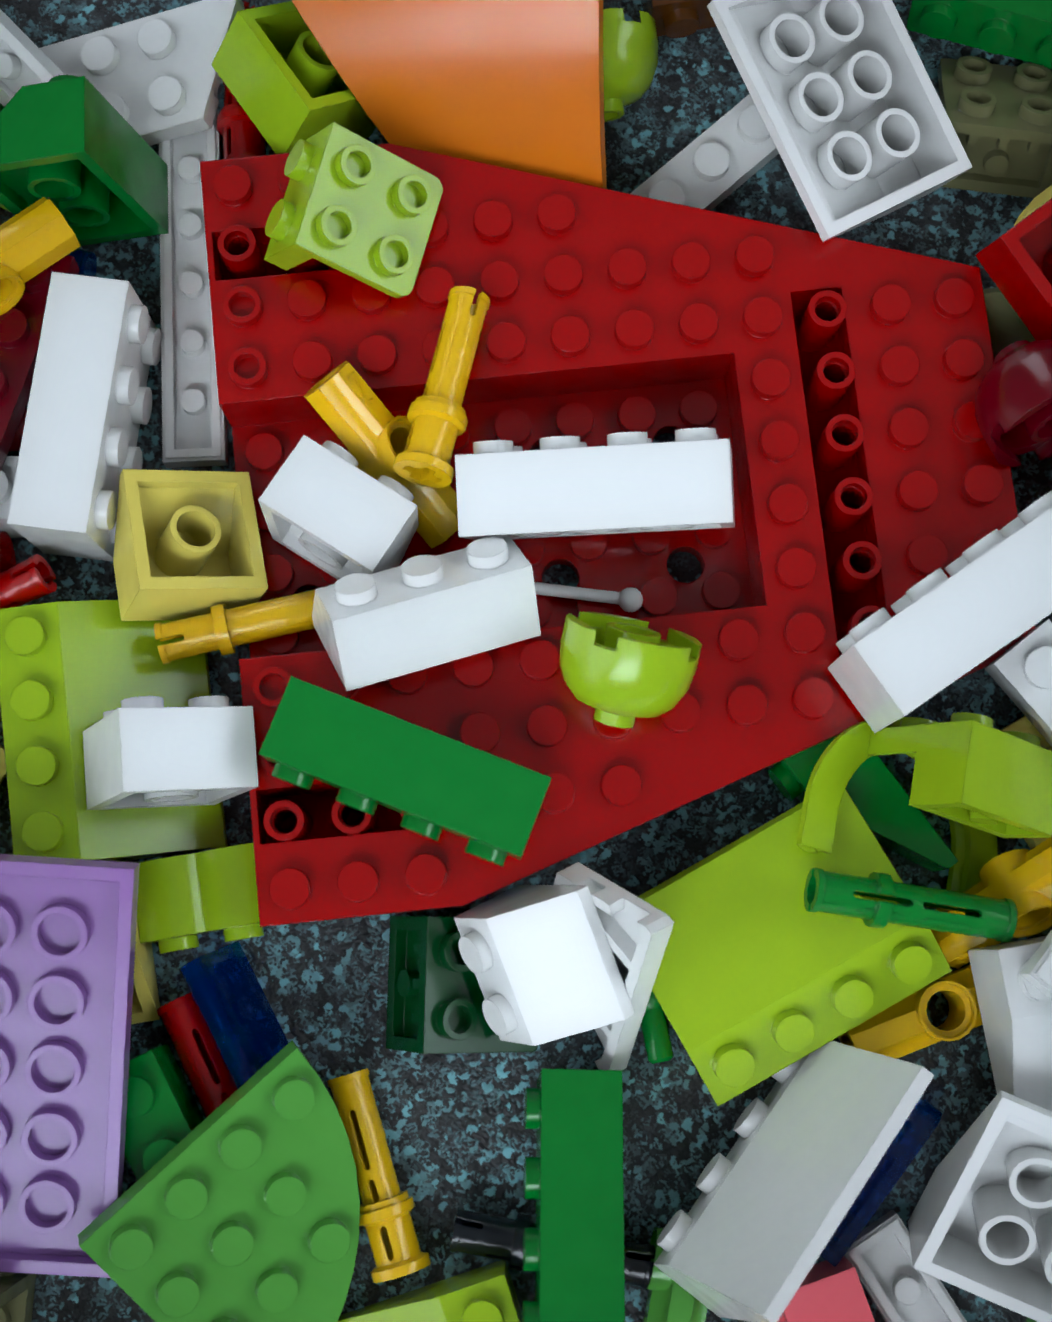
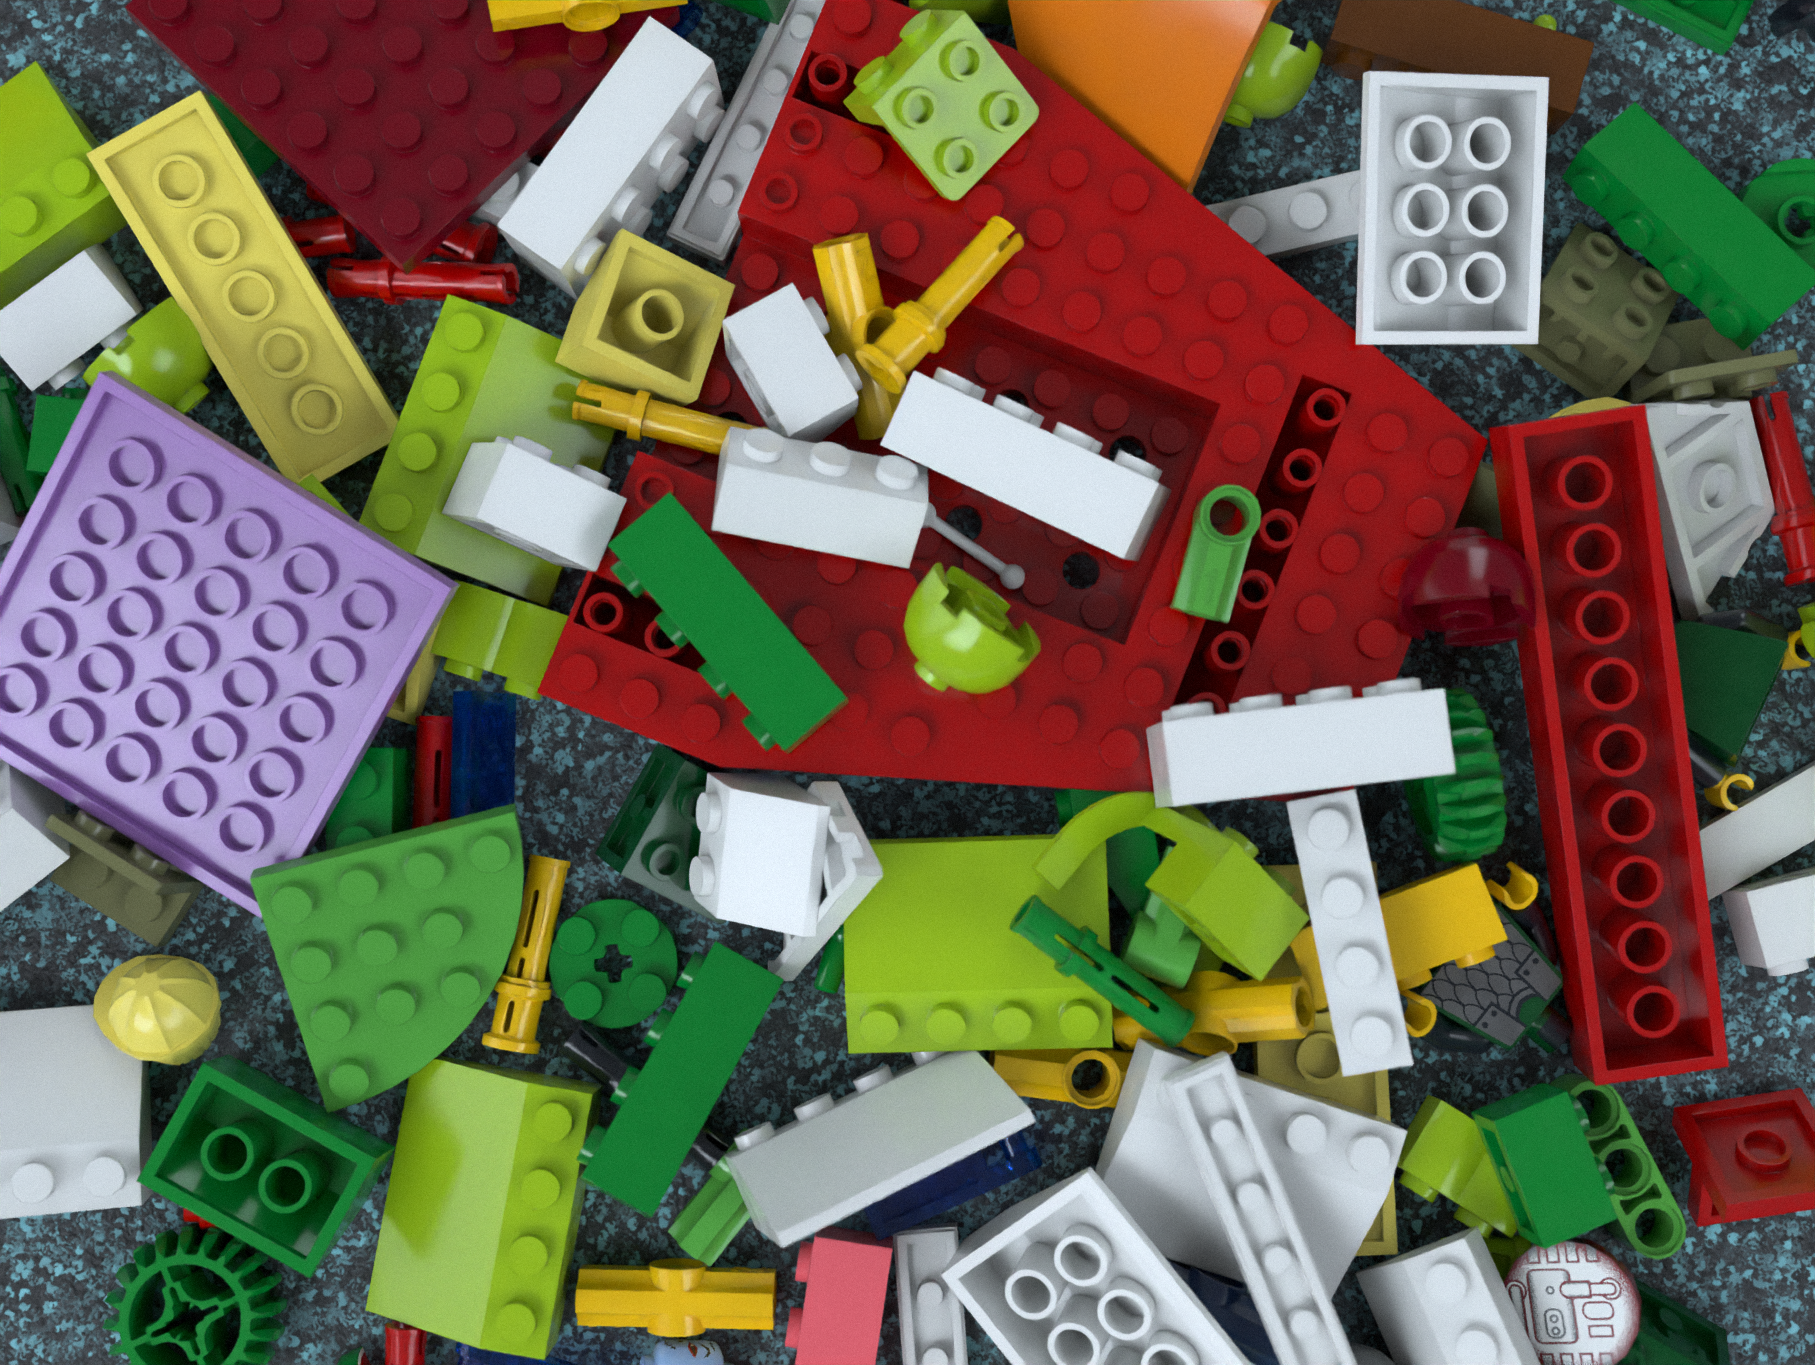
camera: 30 degrees right, 5 degrees up
none -> green plate [549,898,680,1028]
none -> bright green piece [1119,846,1202,989]
none -> bright green piece [1171,485,1261,623]

